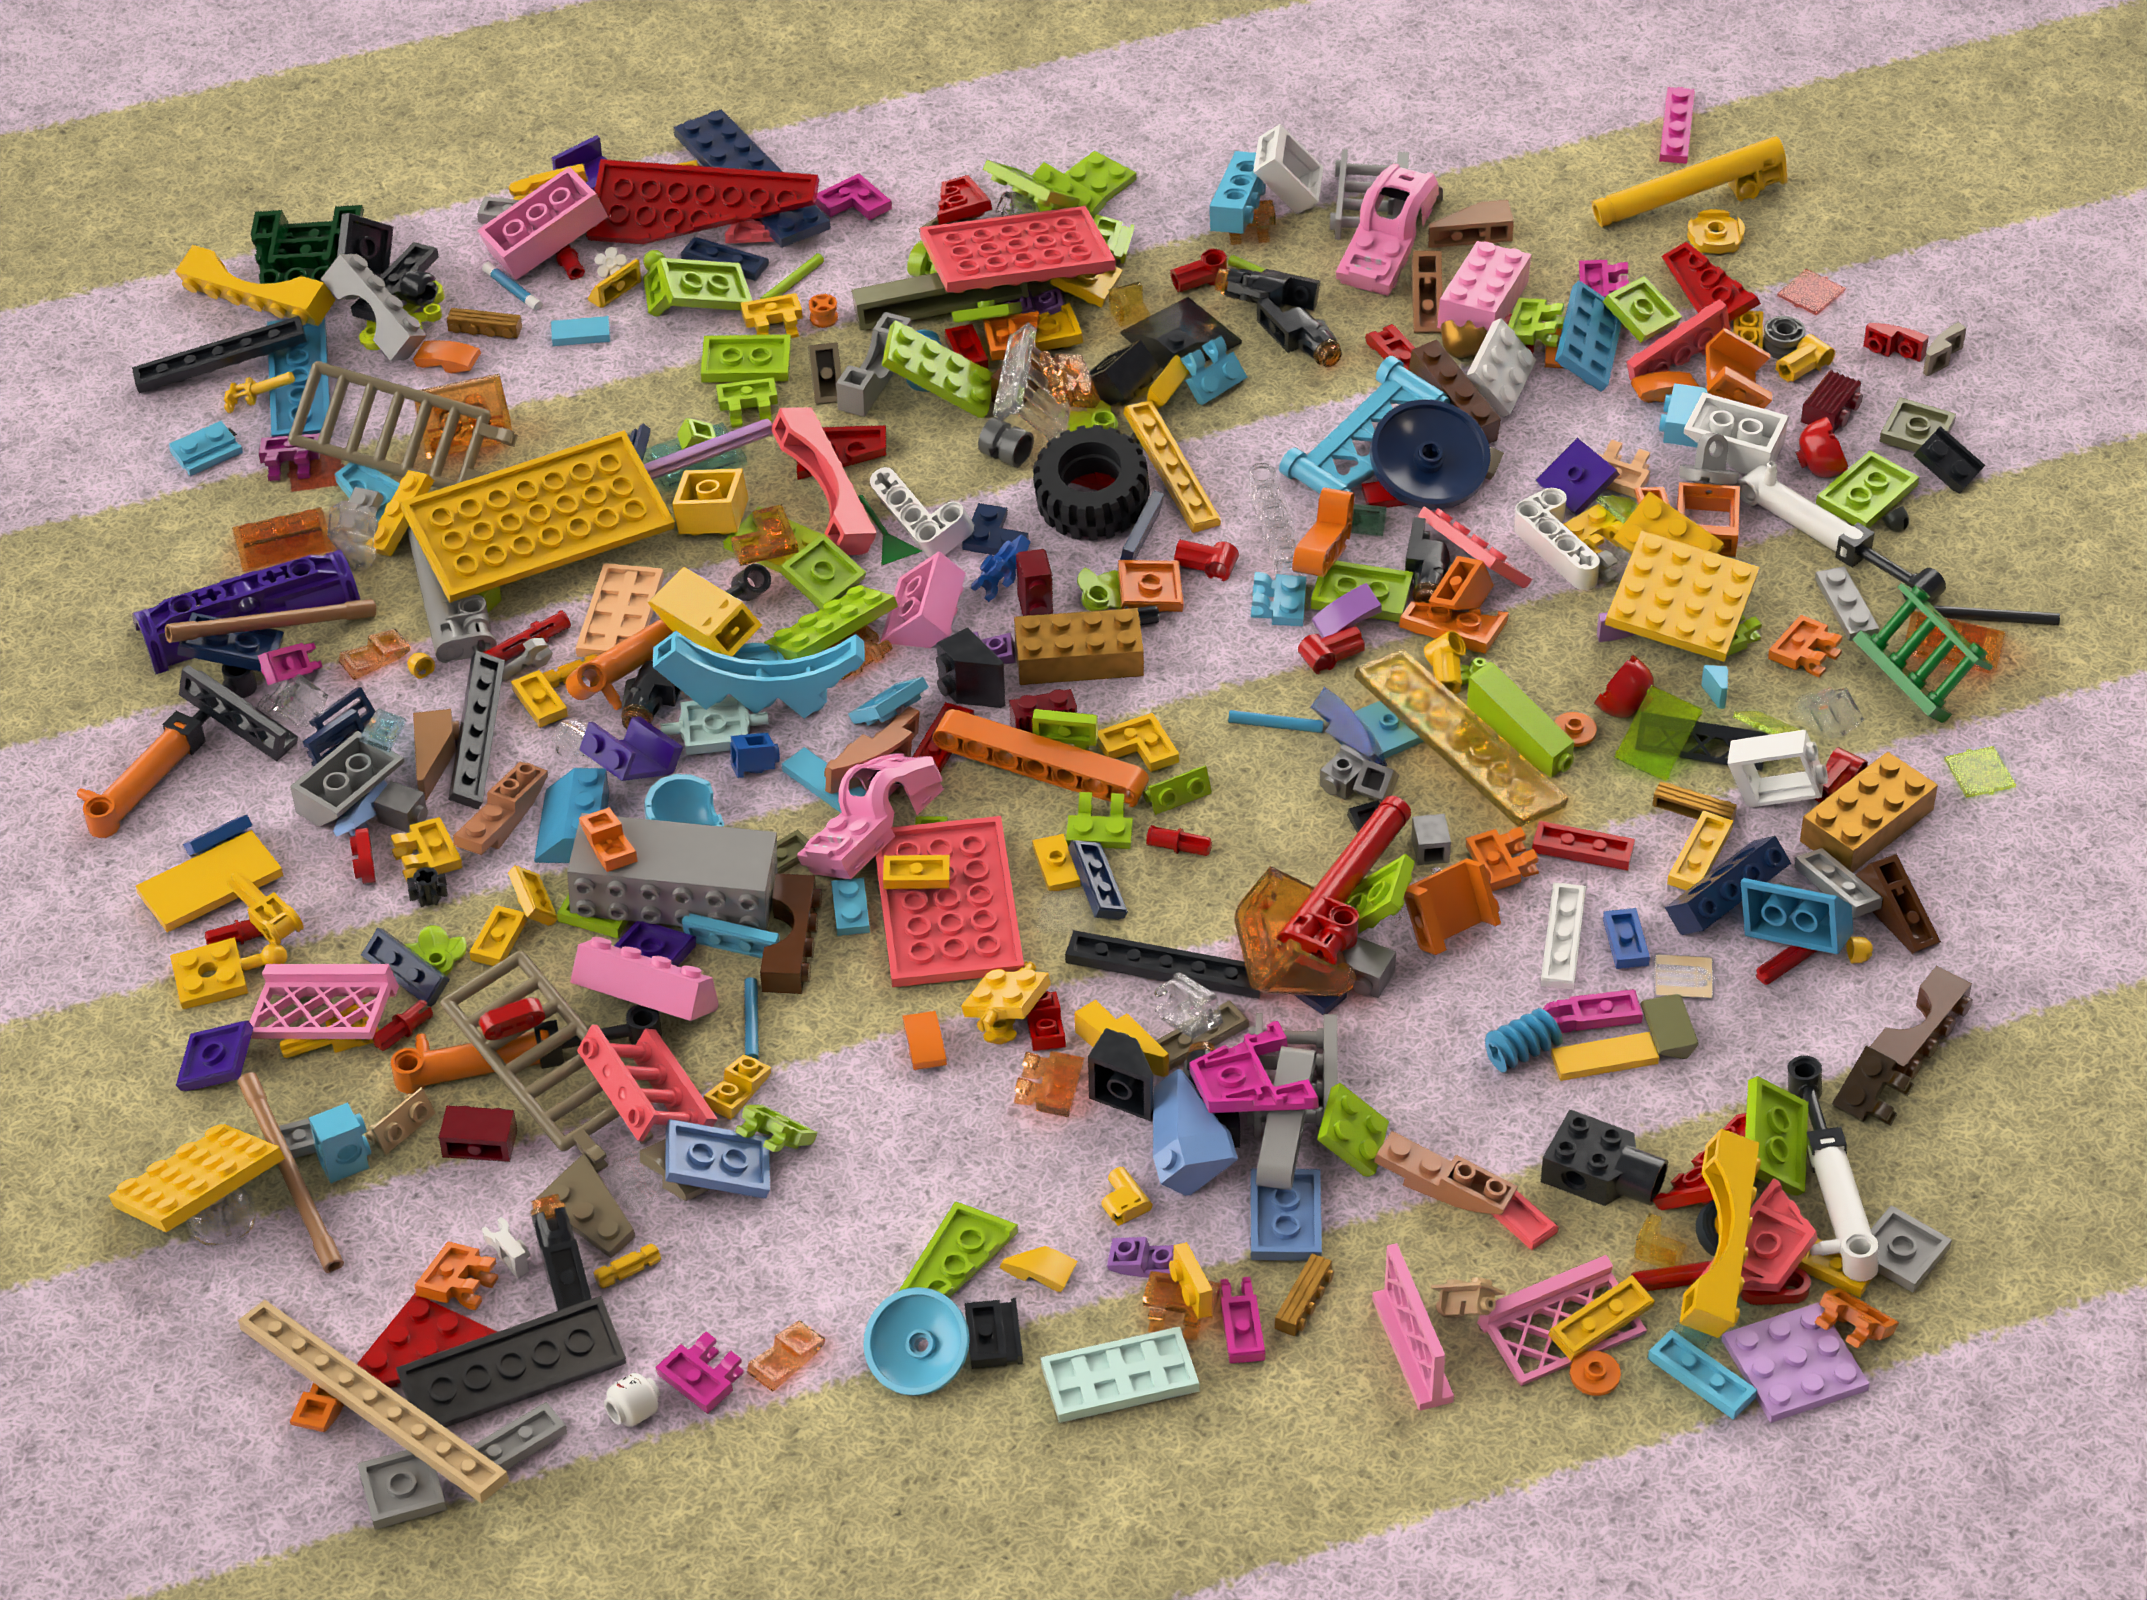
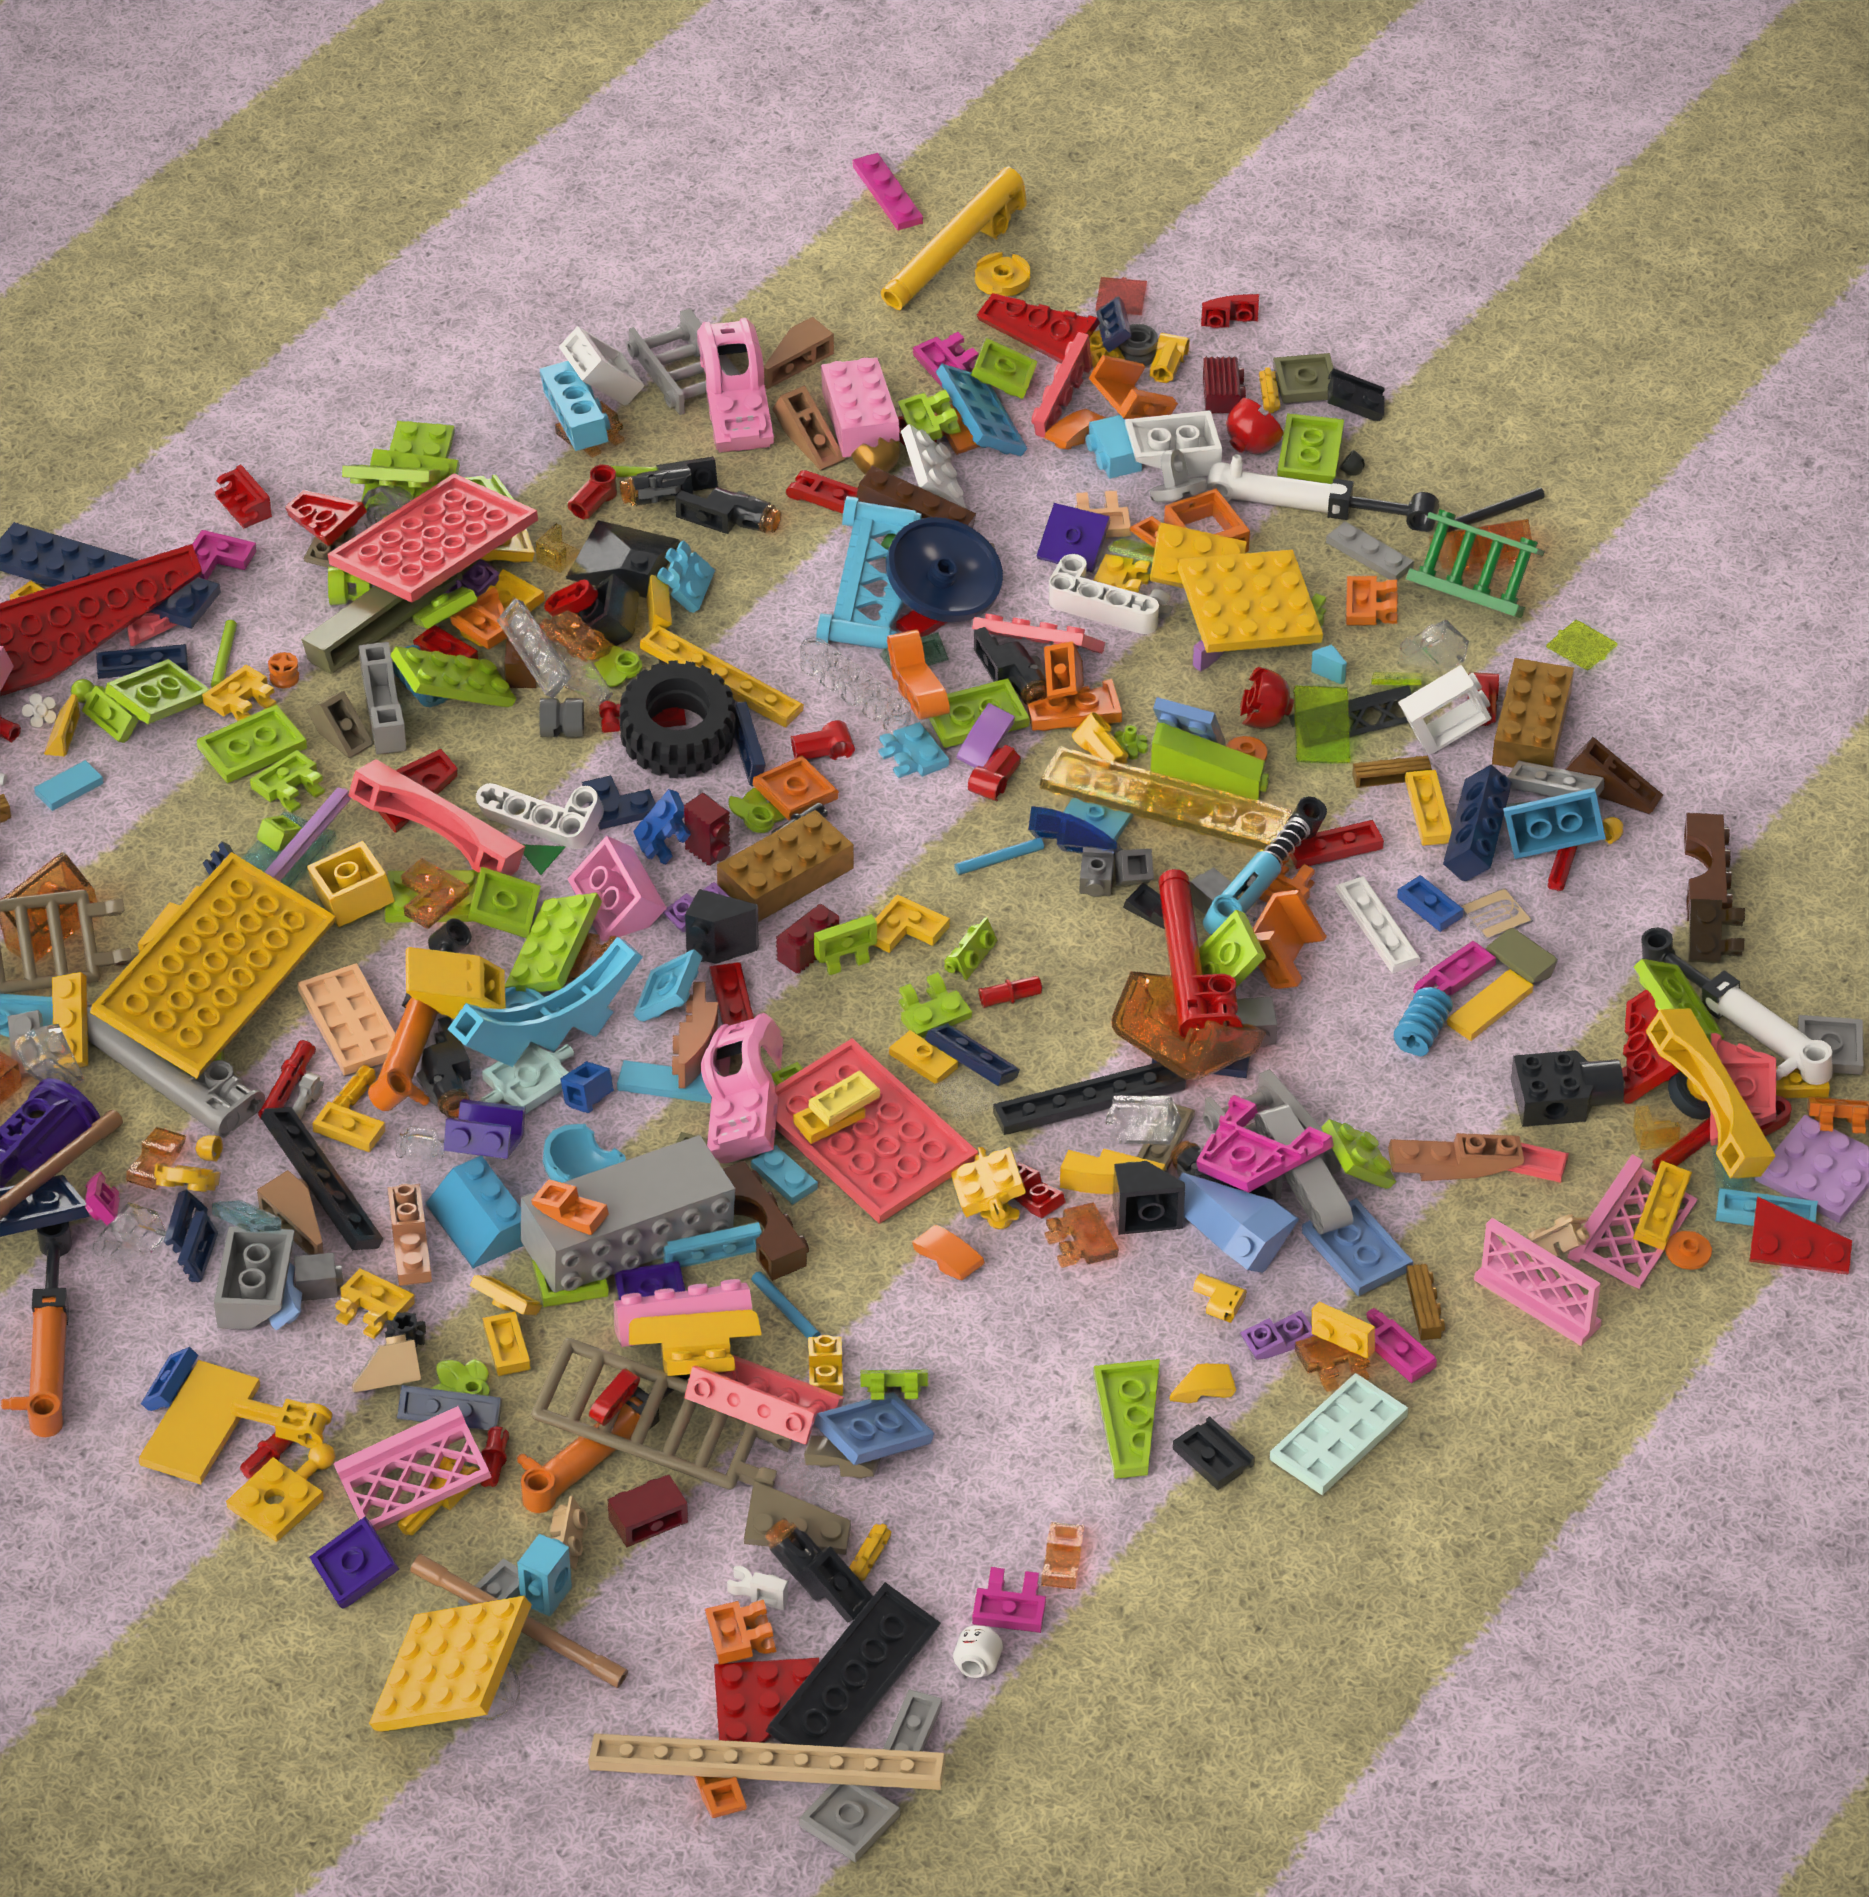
camera: 35 degrees left, 0 degrees up
black fence [179,665,298,762] -> none
red plate [350,827,376,884] -> none
medium azure dish [863,1287,969,1396] -> none
orange beam [932,709,1149,807] -> none
dark tan slope [1923,322,1966,376] -> none
none -> yellow plate [154,1163,221,1192]
none -> red hinge [215,464,272,529]
none -> tan slope [352,1334,421,1392]
none -> red beam [544,579,598,621]
none -> yellow plate [629,1309,762,1376]
none -> light yellow plate [809,1070,880,1127]
none -> dark blue tile [1096,296,1132,353]
none -> medium blue plate [1153,697,1226,746]
none -> piece [1203,796,1327,935]
none -> yellow axle [1259,367,1280,413]
none -> red wing [1749,1196,1852,1275]

